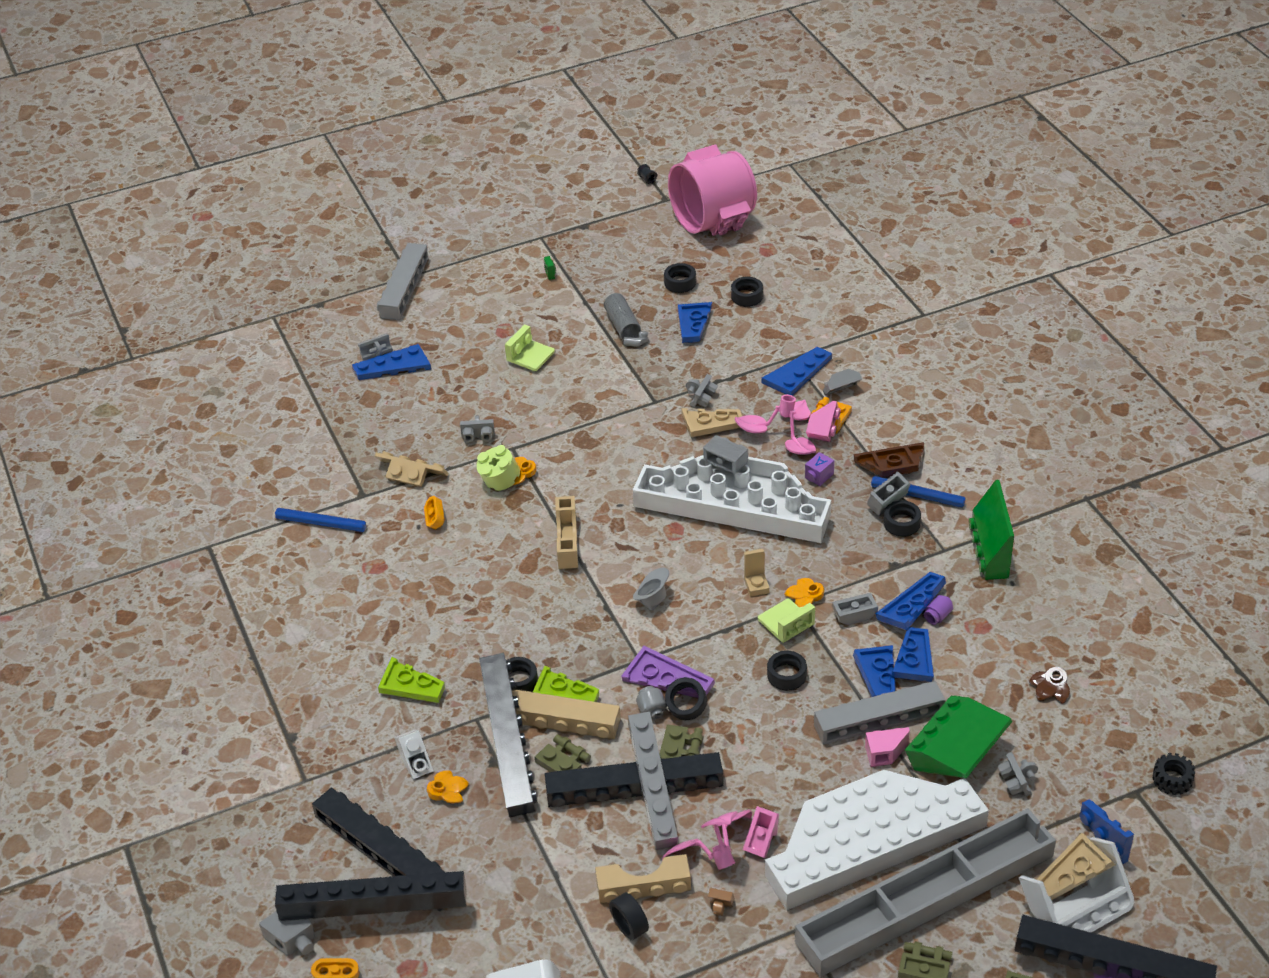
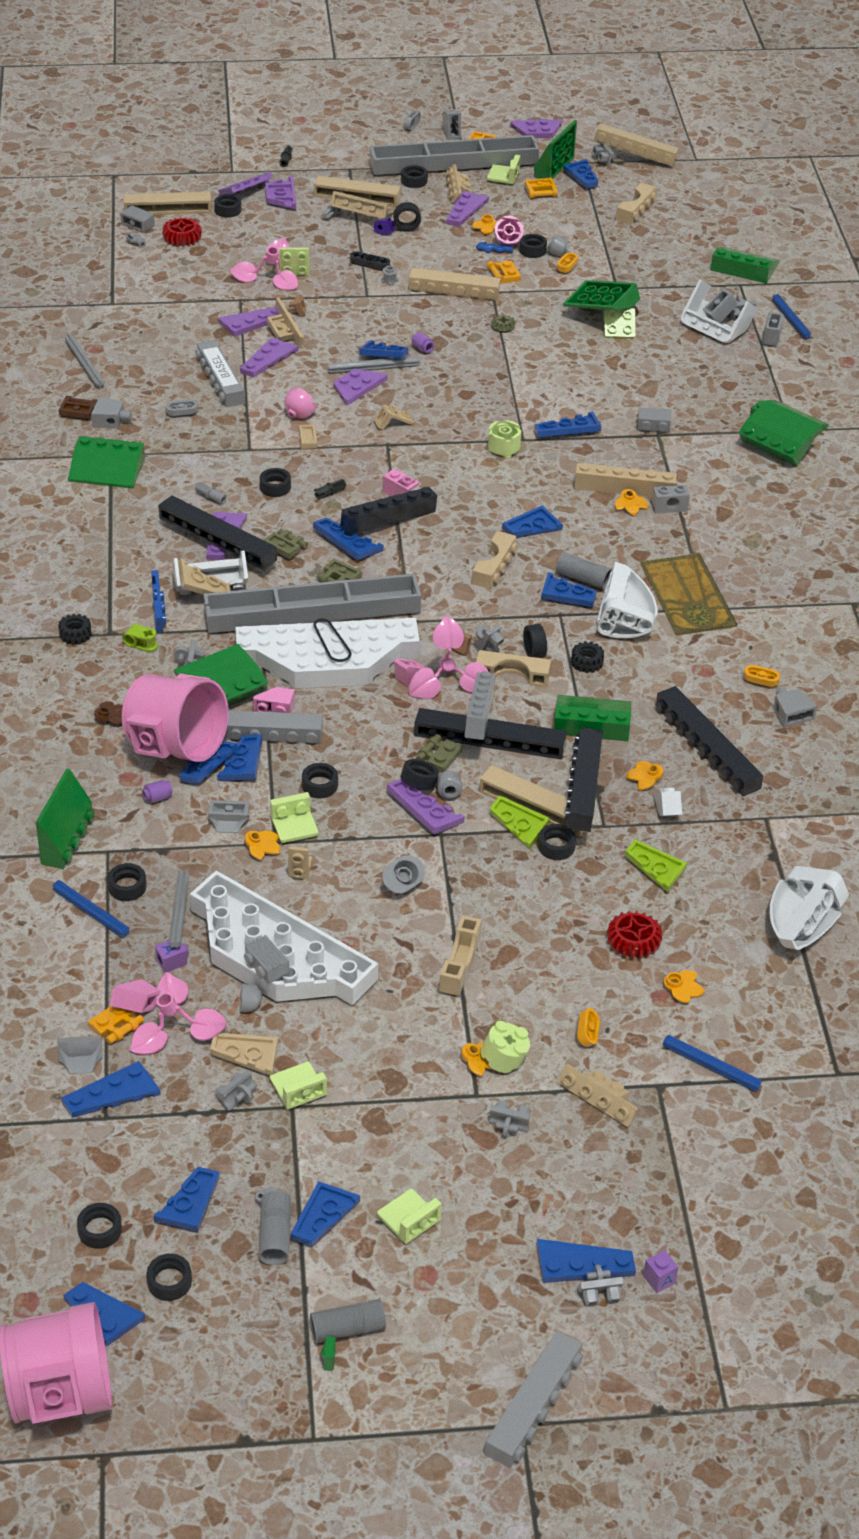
camera: 165 degrees left, 0 degrees up
black brick [275,871,467,921] -> none
olive plate [534,734,591,772] -> none
black bush [637,164,657,184] -> none
reddish brown wing [853,442,924,478] -> none
light grey brick [867,472,910,516] -> none
blue wing [875,572,946,630] -> none
none -> blue wing [63,1282,145,1346]
none -> lime piece [122,623,158,652]
none -> bright pink cylinder [122,674,229,762]
none -> light grey axle [169,870,189,948]
none -> yellowish green bracket [270,1062,327,1110]
none -> blue wing [291,1181,360,1247]
none -> light grey piece [310,1299,386,1343]
none -> black piece [313,618,352,662]
none -> light grey hips [476,624,505,652]
none -> green slope [554,695,631,741]
none -> black tyre [571,641,604,673]
none -> red gear [607,910,663,960]
none -> medium lavender brick [643,1250,678,1293]
none -> light orange plate [664,970,705,1003]
none -> white panel [770,866,849,950]

